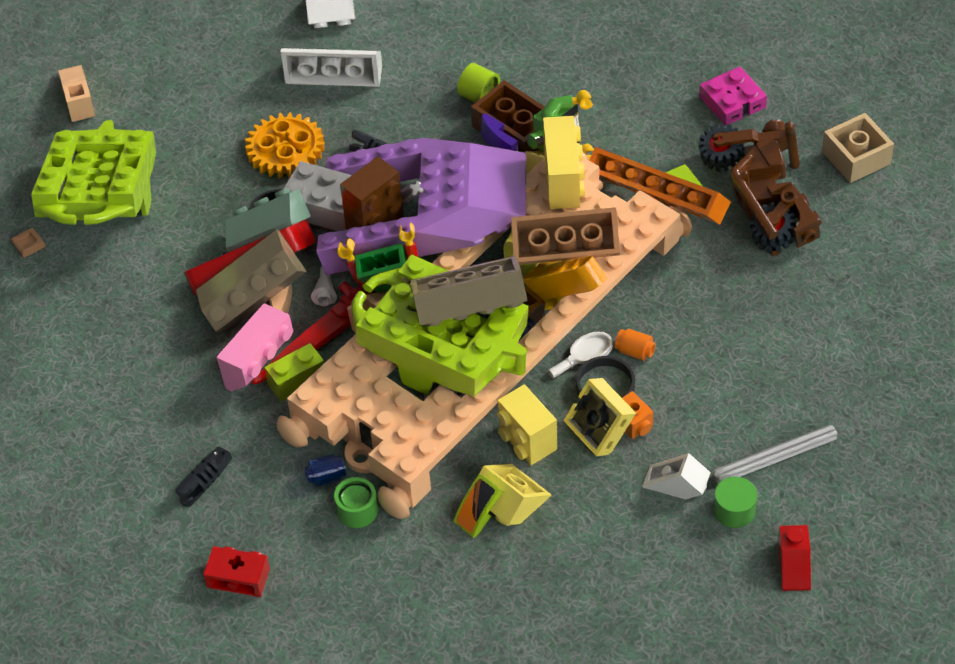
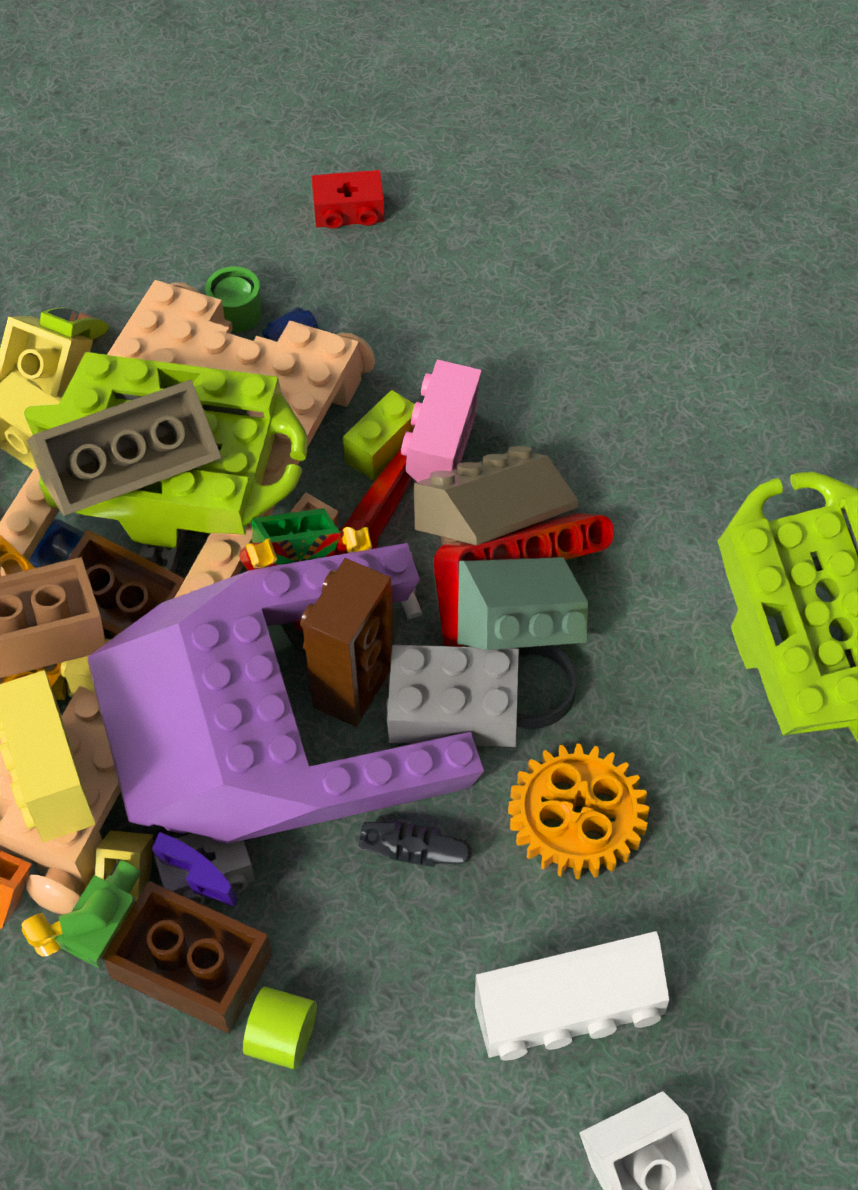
camera: 160 degrees right, 5 degrees up
black hinge [175,446,232,507] -> none
light grey axle [401,181,424,207] -> none

